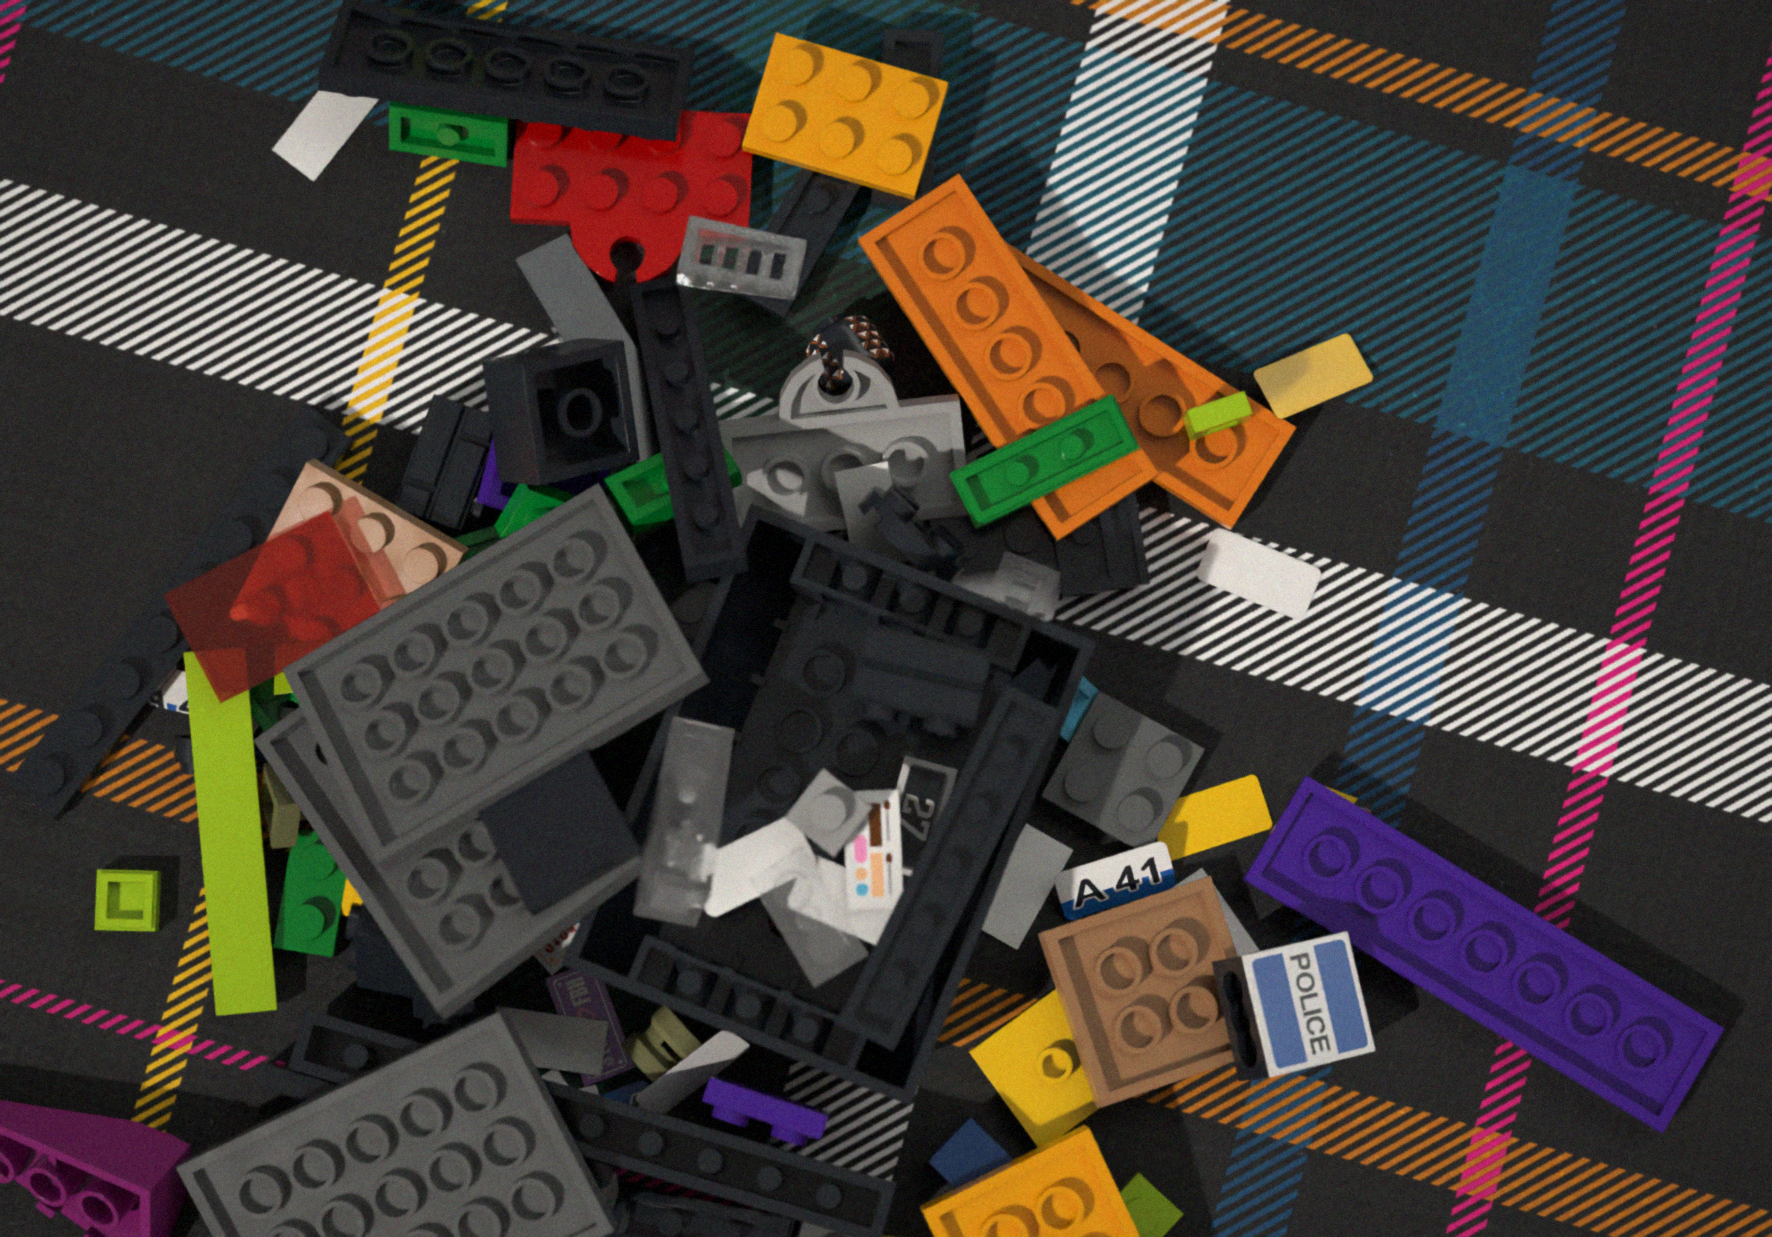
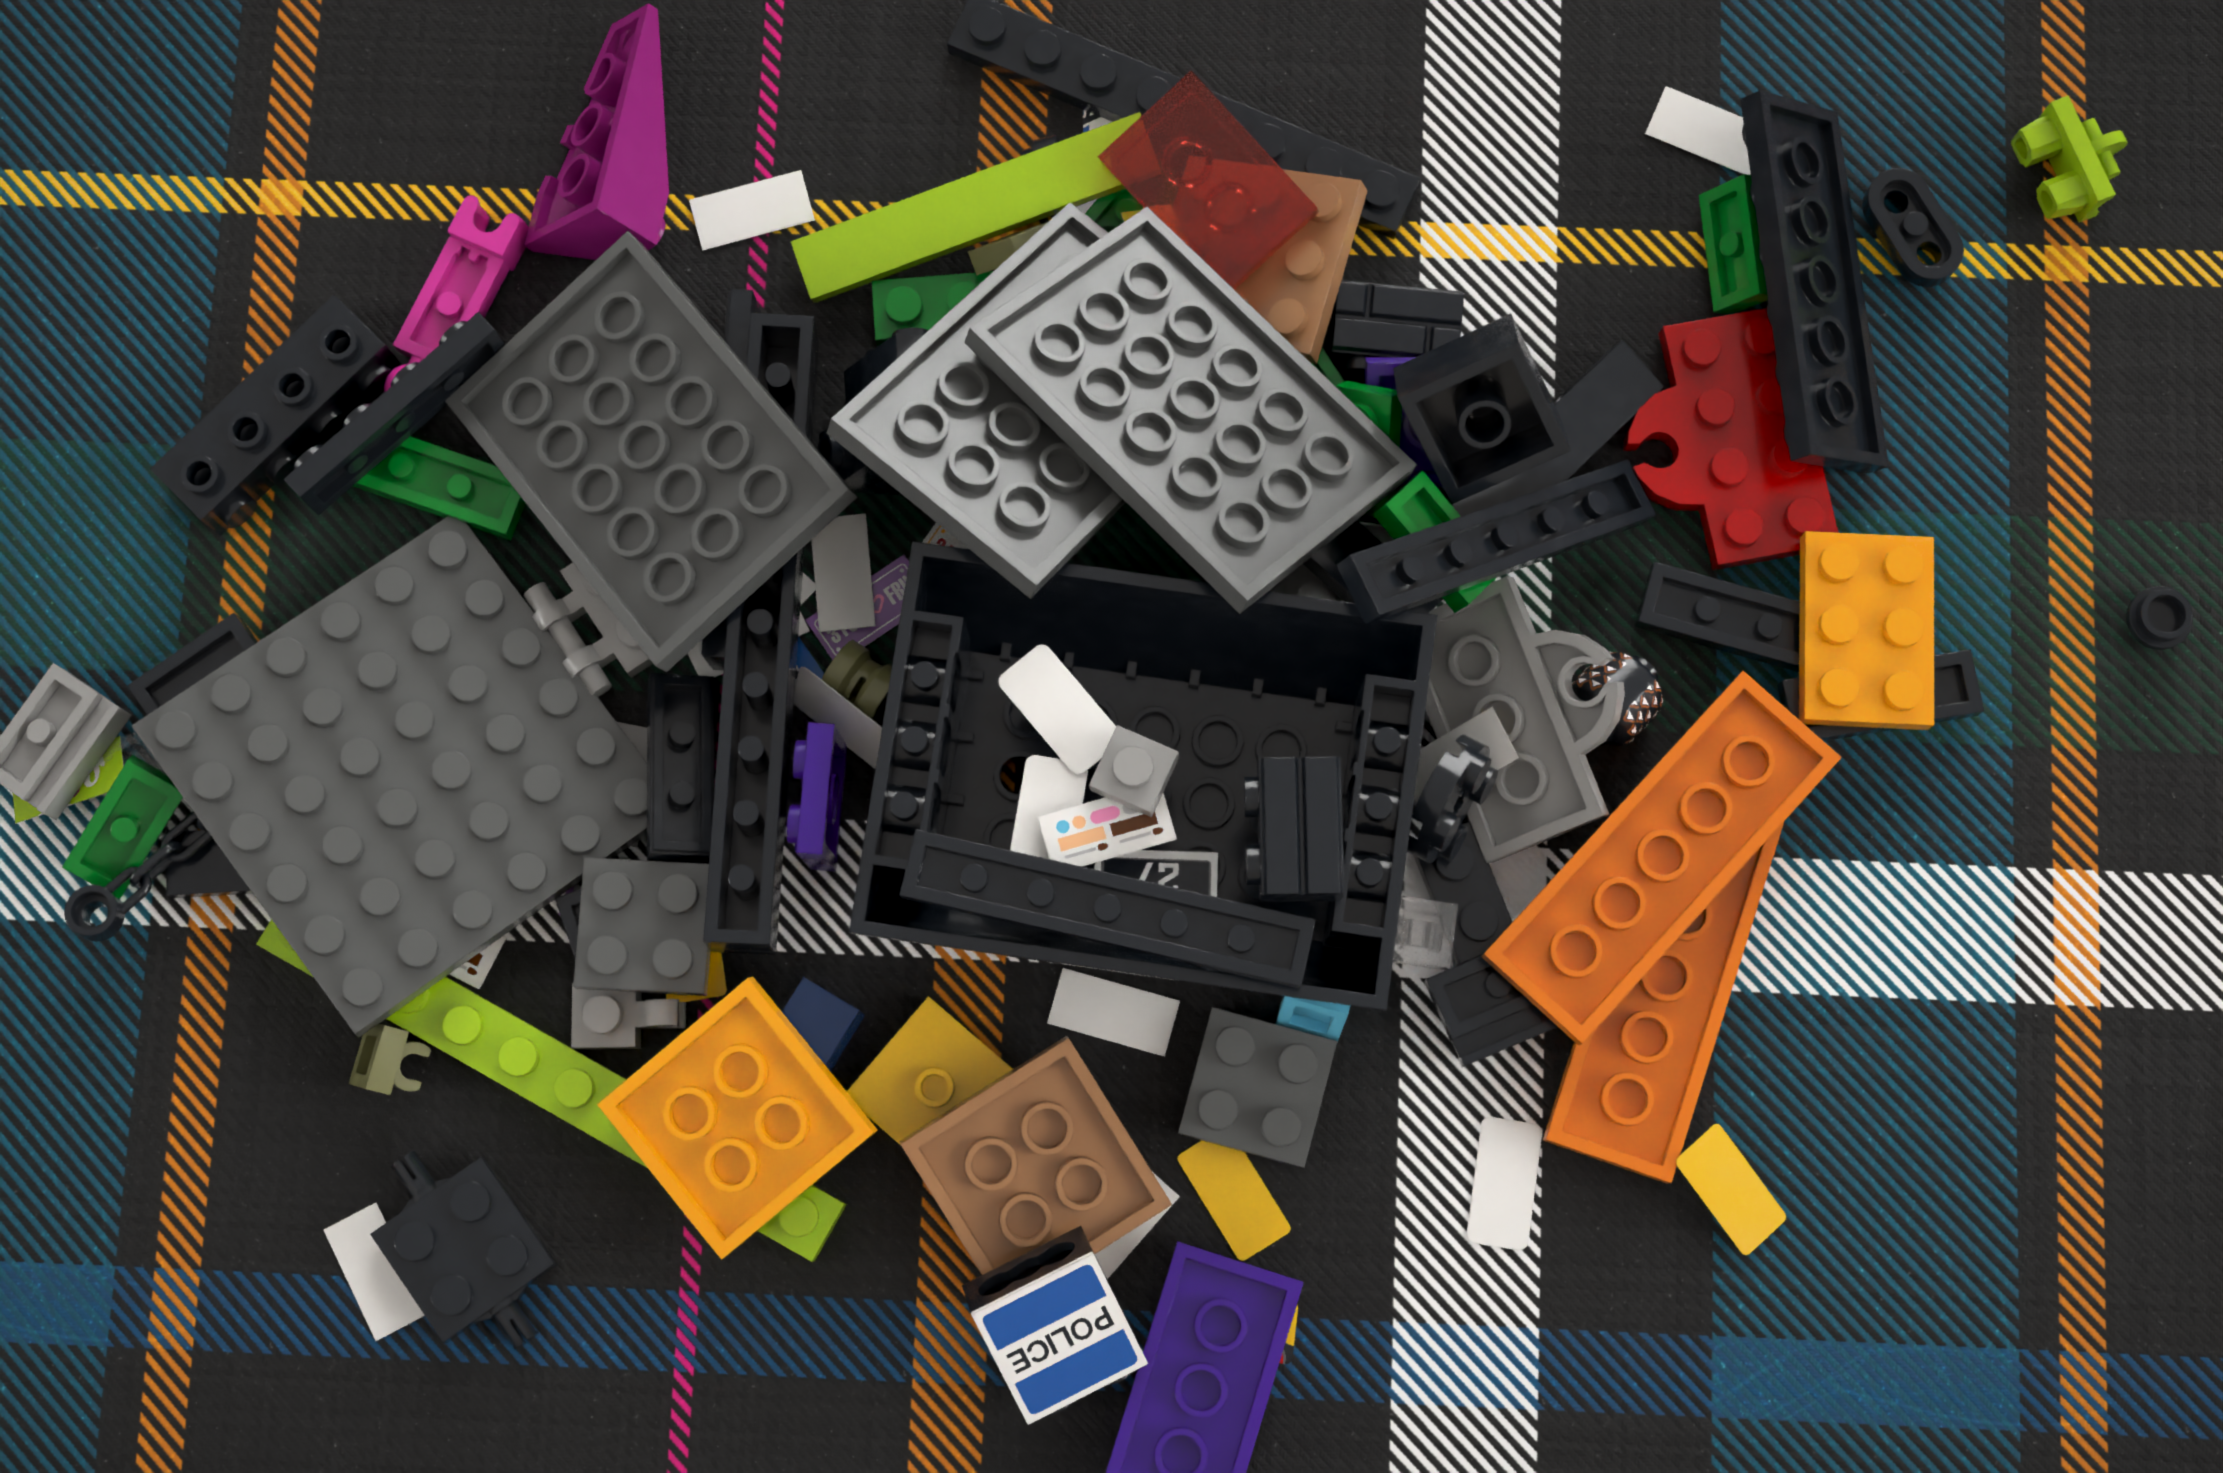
camera: 80 degrees right, 5 degrees down
lime tile [95,869,161,932] -> none
black tile [478,749,643,916] -> none
clear slope [634,716,734,927] -> none
clear slope [676,215,807,300] -> none
clear plate [749,847,868,988] -> none
green tile [949,394,1140,530] -> none
sticker [1054,841,1176,920] -> none
lime tile [1183,391,1252,441] -> none
none -> white sticker [689,170,815,251]

